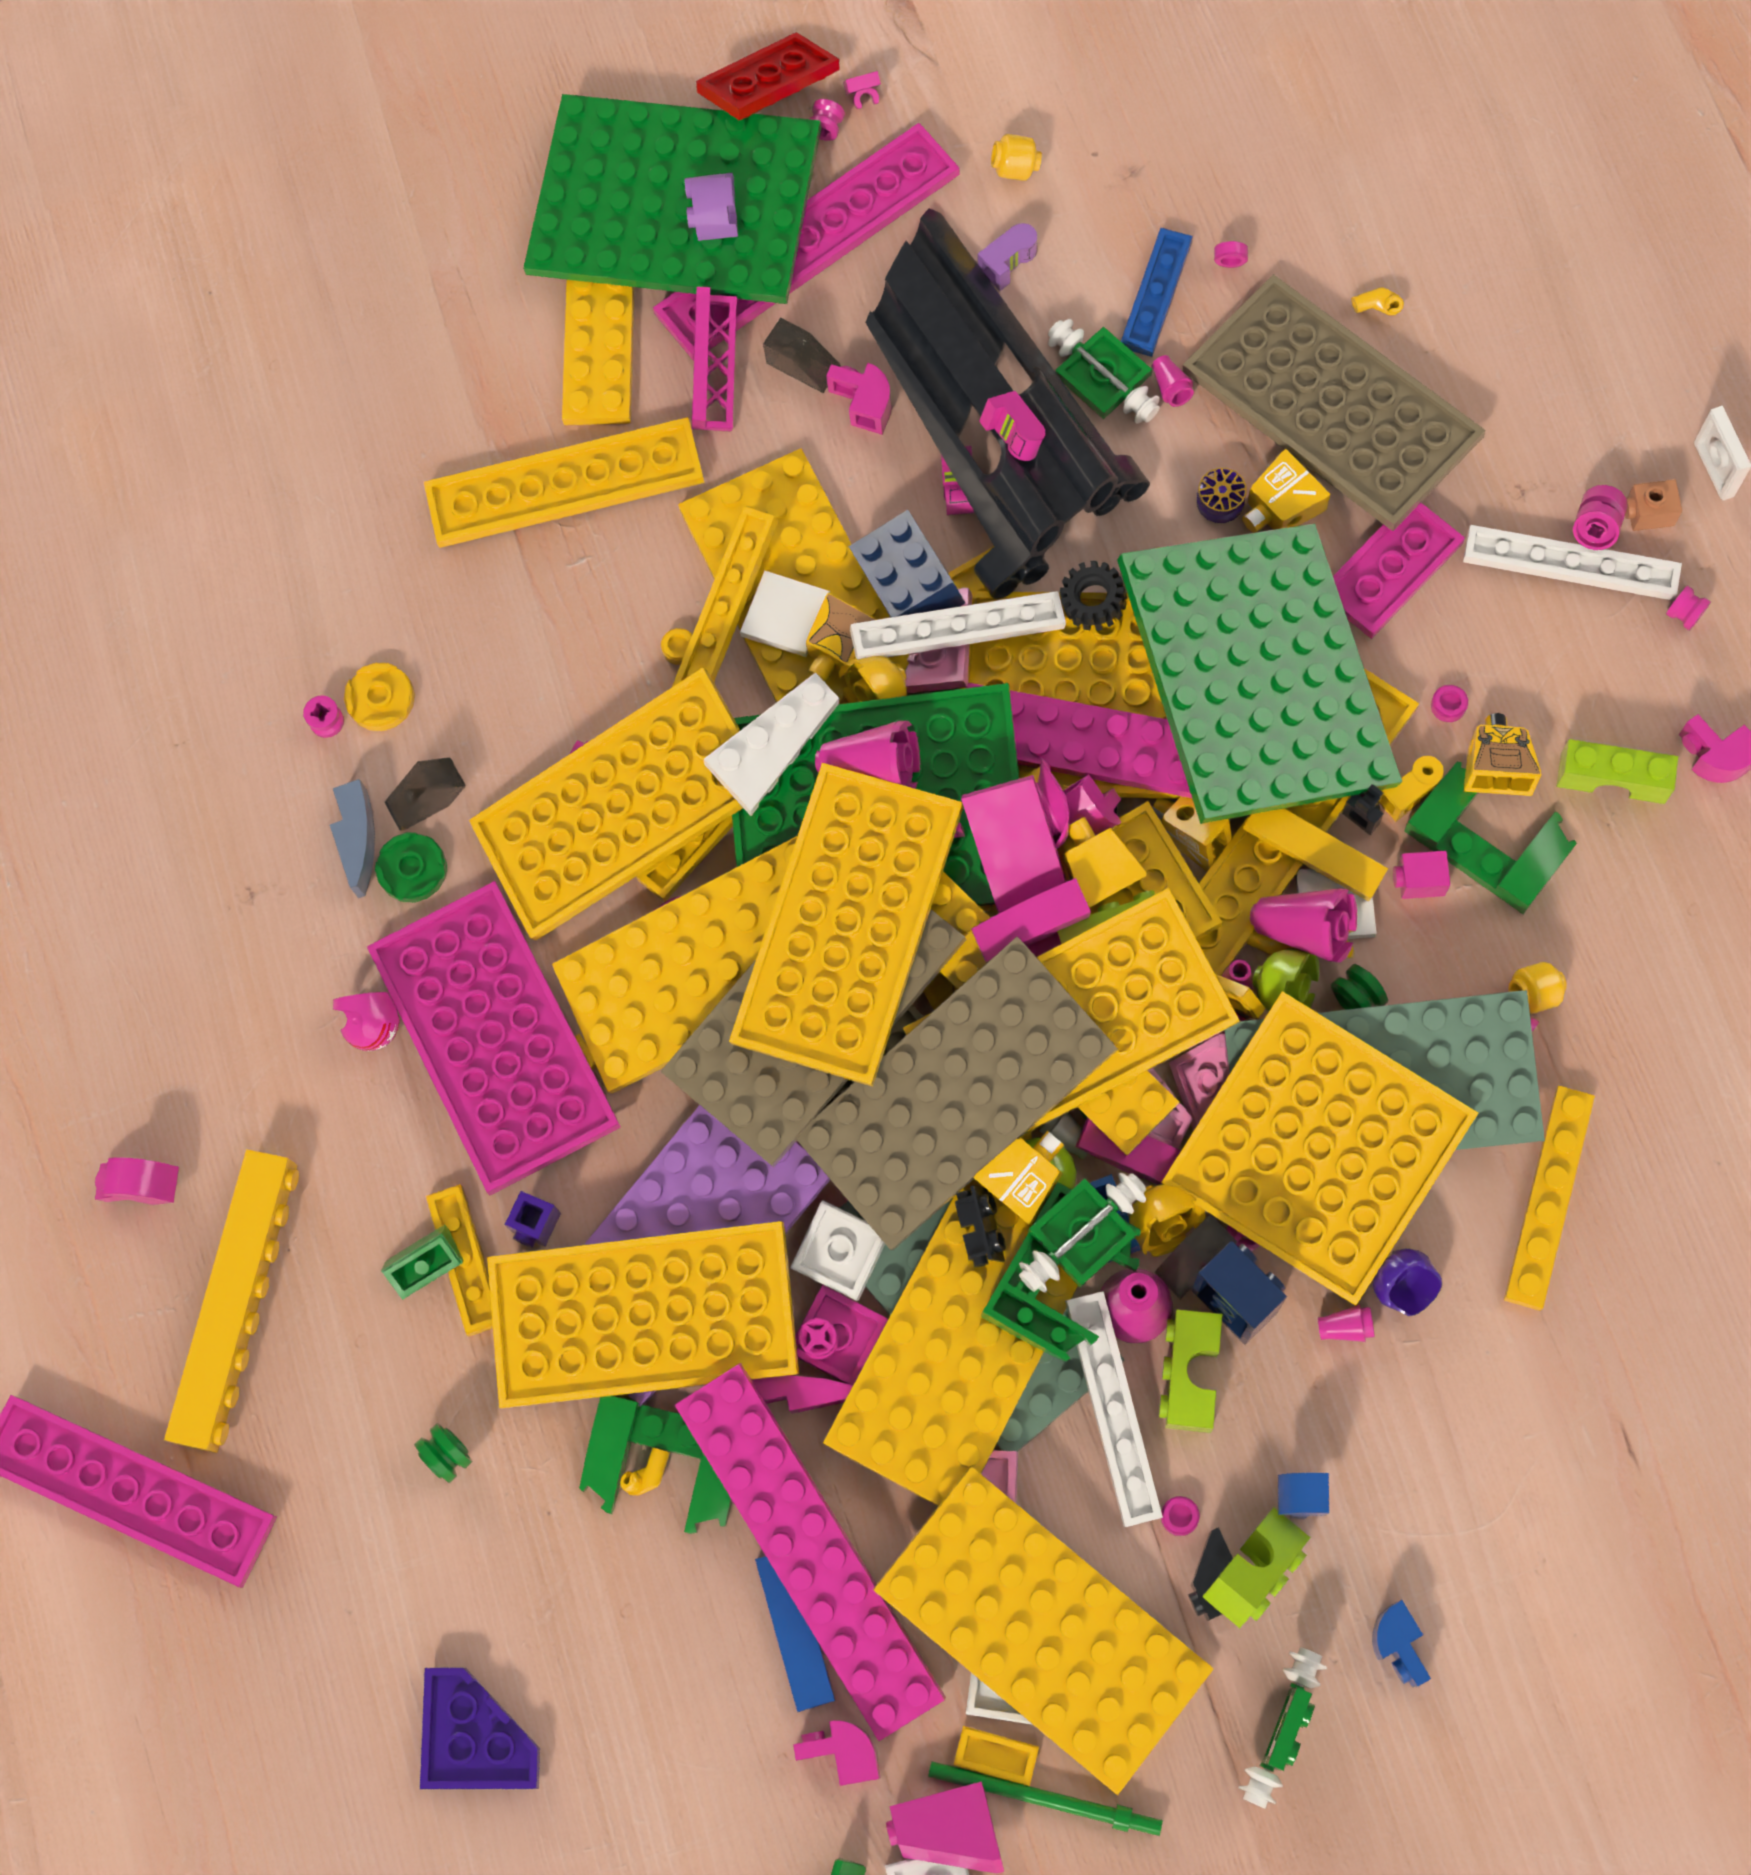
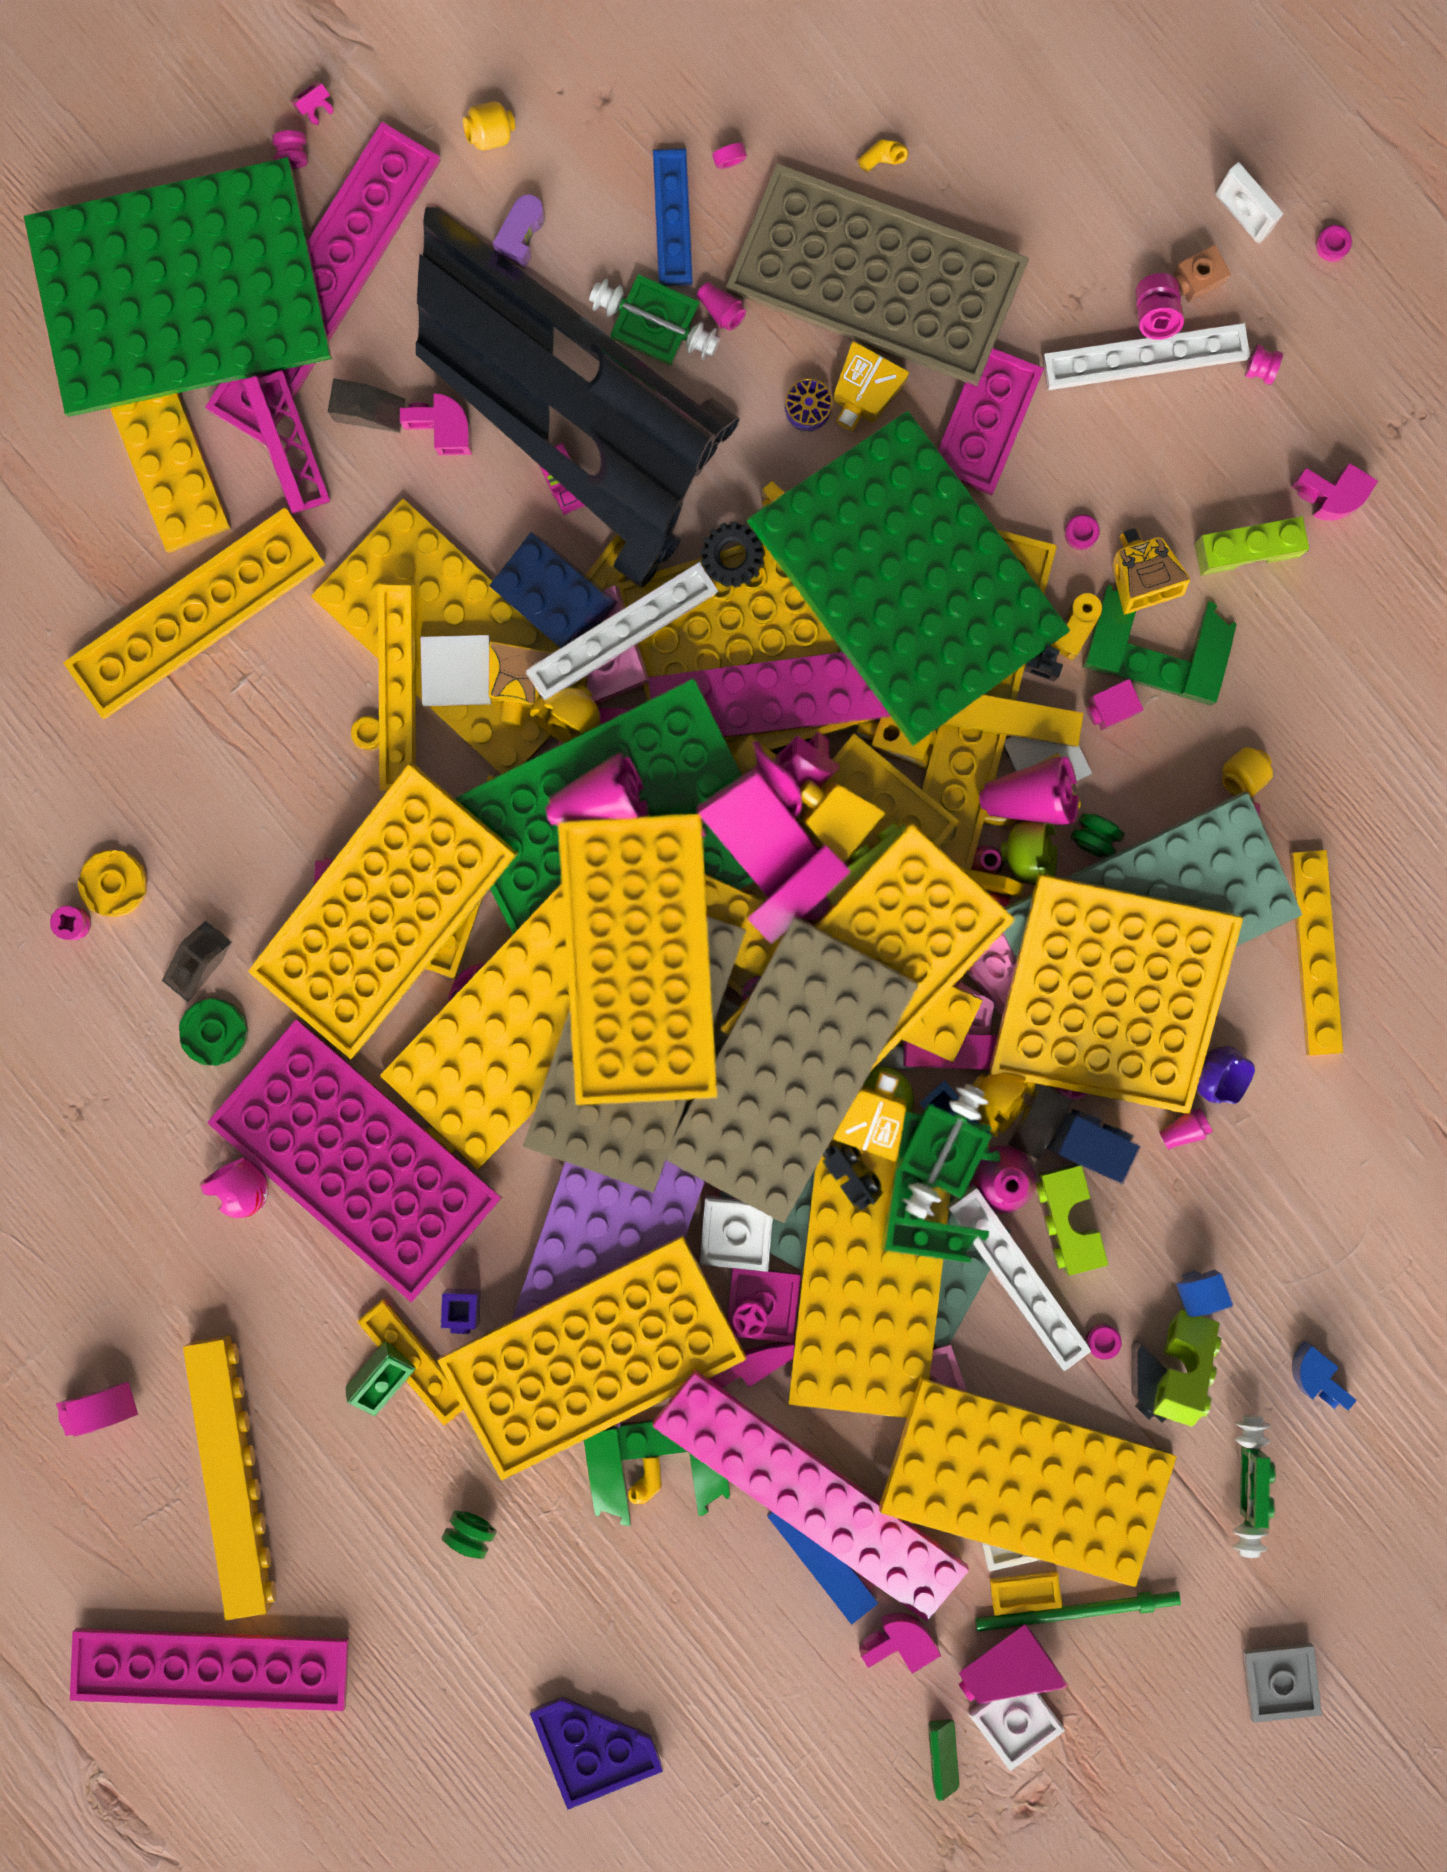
camera: 30 degrees left, 15 degrees up
sand blue slope [330,779,375,899] -> none
medium lavender cylinder [685,173,738,241] -> none
red plate [696,32,840,120] -> none
white wing [704,673,839,816] -> none
dark pink leg [979,391,1045,461] -> none

